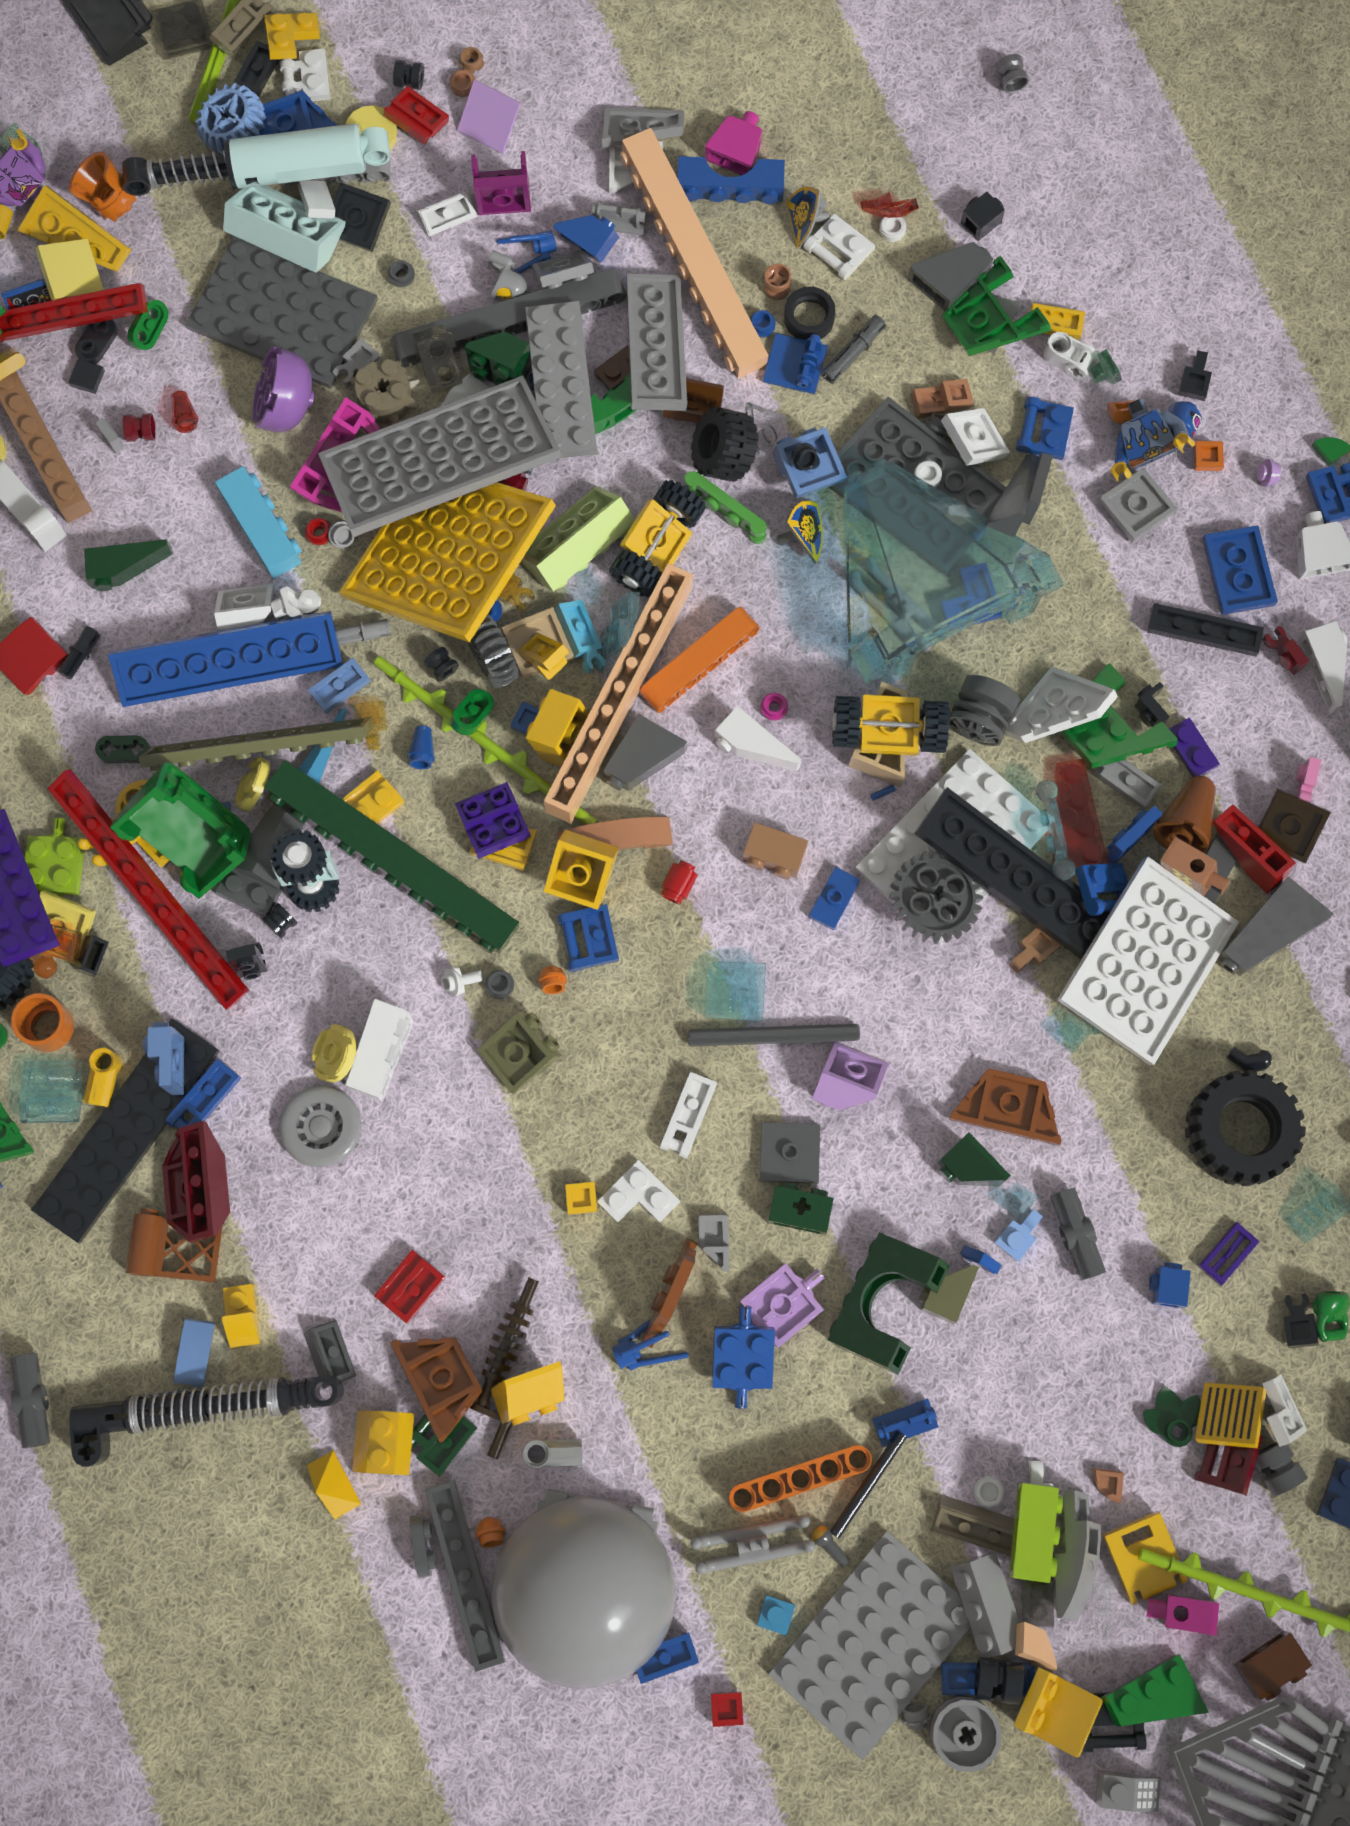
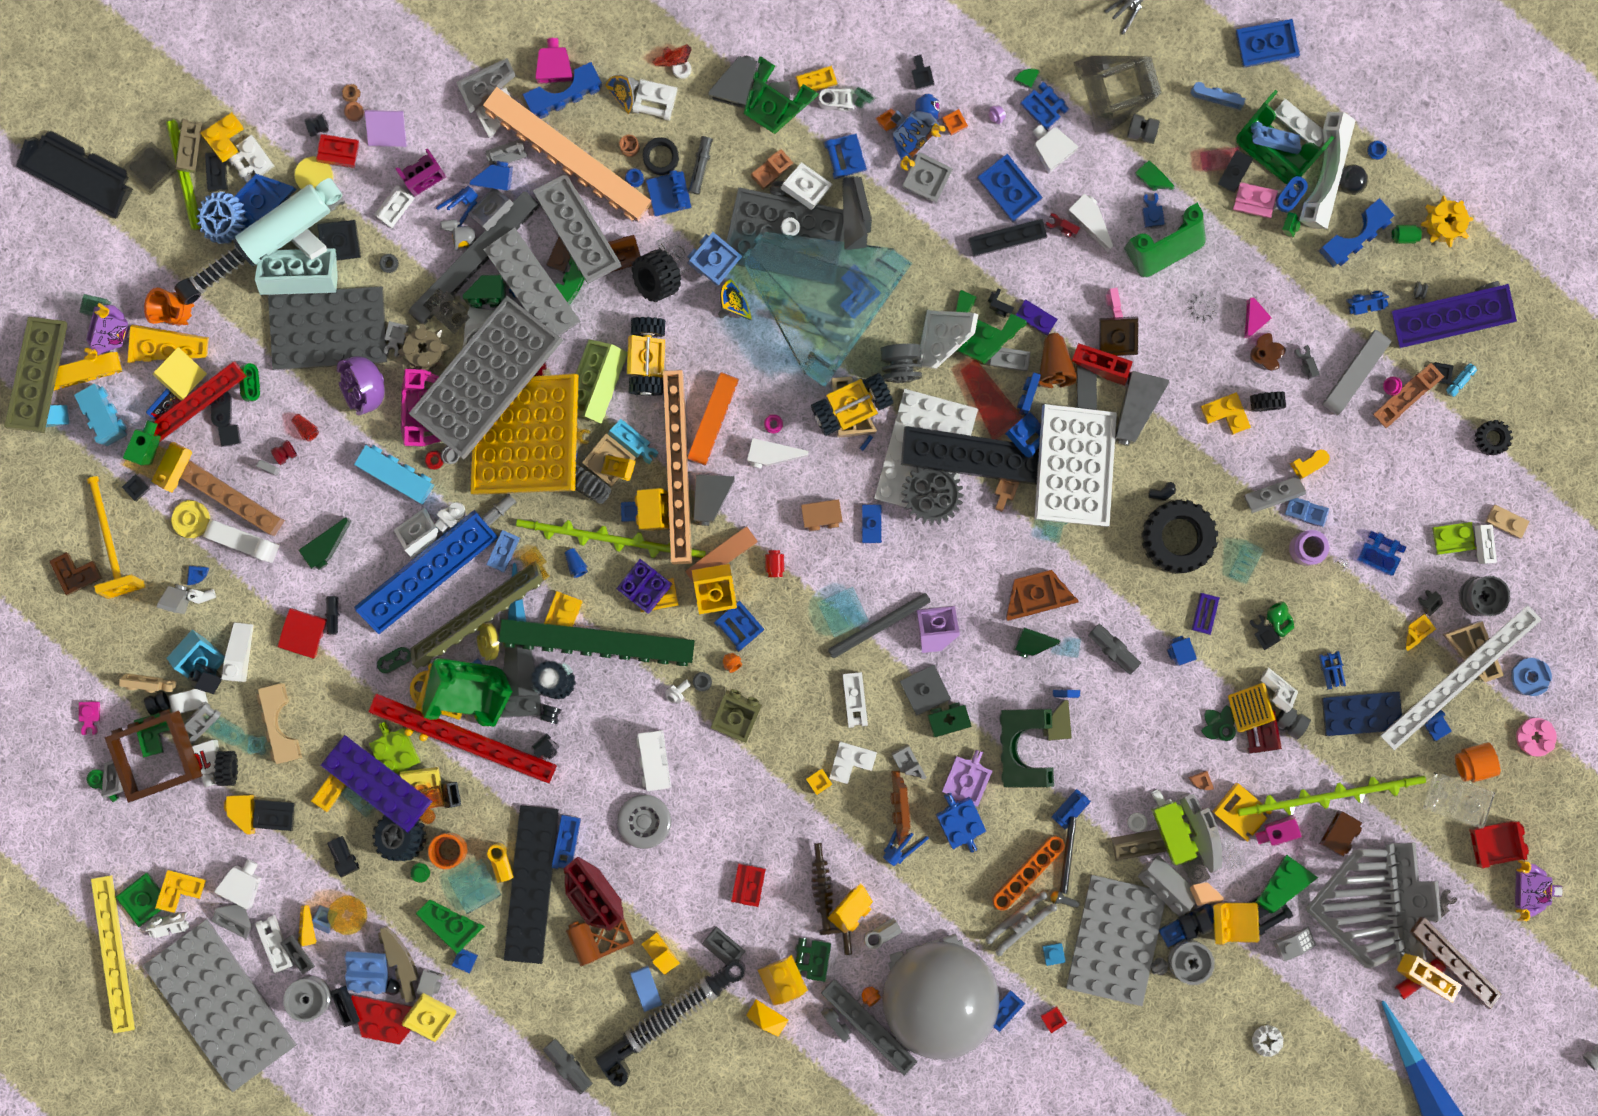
camera: 30 degrees left, 10 degrees up
medium blue plate [143,1022,184,1095] -> none
light yellow tile [312,1024,356,1083] -> none
dark orange wing [390,1337,482,1443] -> none
black wheel [423,647,459,682] -> none
green plate [450,689,494,735] -> none
clear light blue slope [600,592,640,659] -> none
bright green plate [685,471,767,544] -> none
black plate [791,443,818,470] -> none
black brick [961,191,1005,241] -> none
light blue plate [994,1209,1043,1262] -> none
clear light blue plate [1035,779,1076,880] -> none
nougat torso [1160,837,1230,896] -> none

